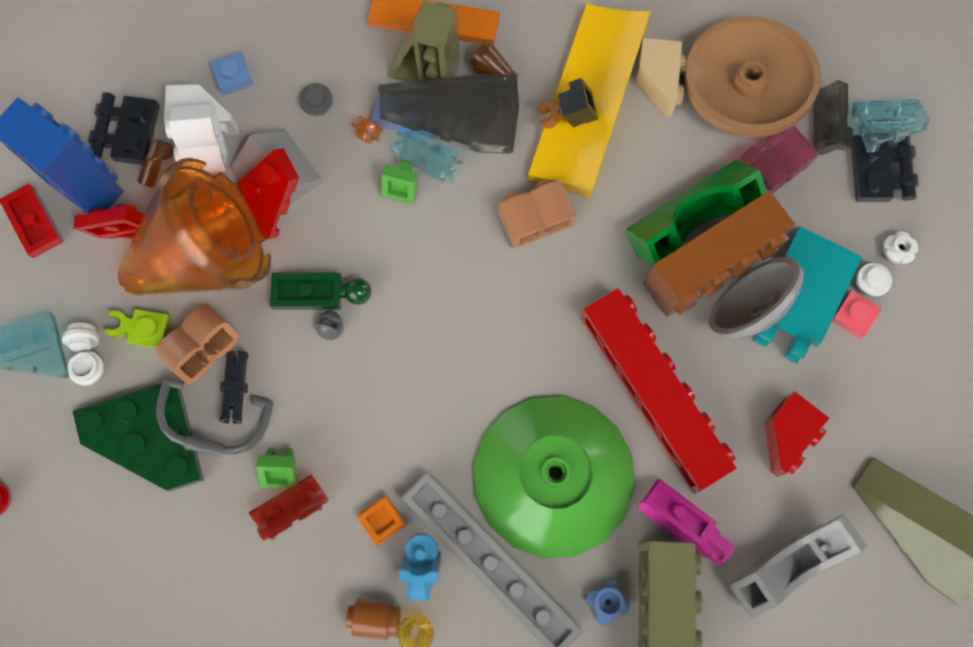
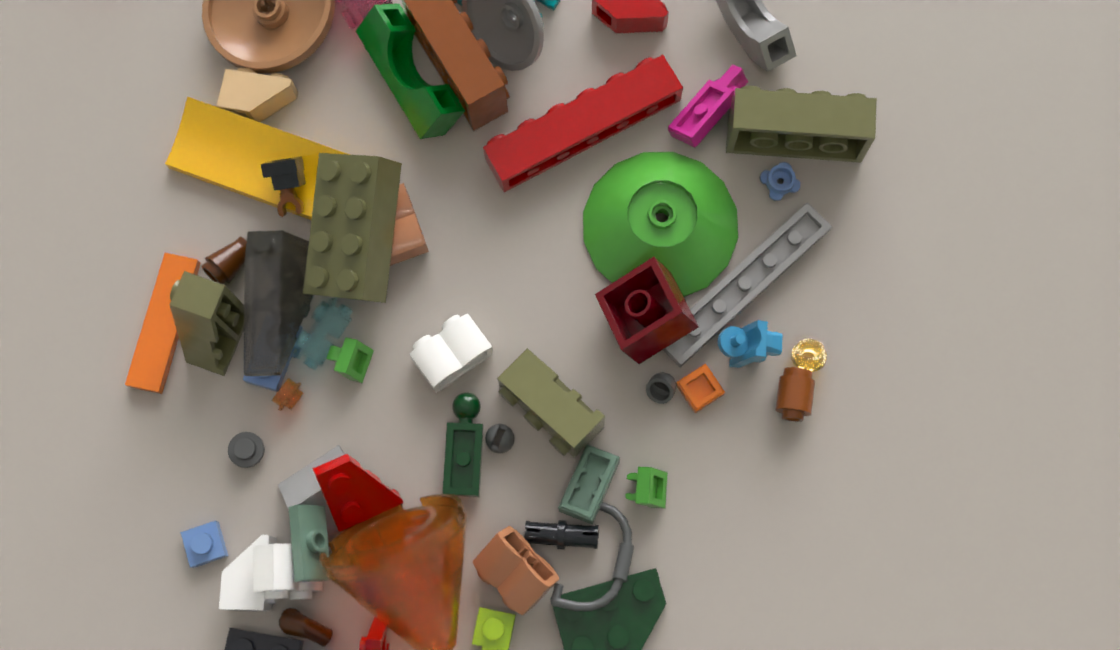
camera: 85 degrees left, 0 degrees up
clear red hinge [248,474,329,541] -> none
none -> sand green plate [289,504,331,582]
none -> olive brick [303,153,402,303]
none -> white brick [410,314,493,393]
none -> olive wedge [497,348,605,458]
none -> sand green plate [558,445,620,525]
none -> dark red brick [595,257,699,364]
none -> dark grey hinge [646,372,676,404]

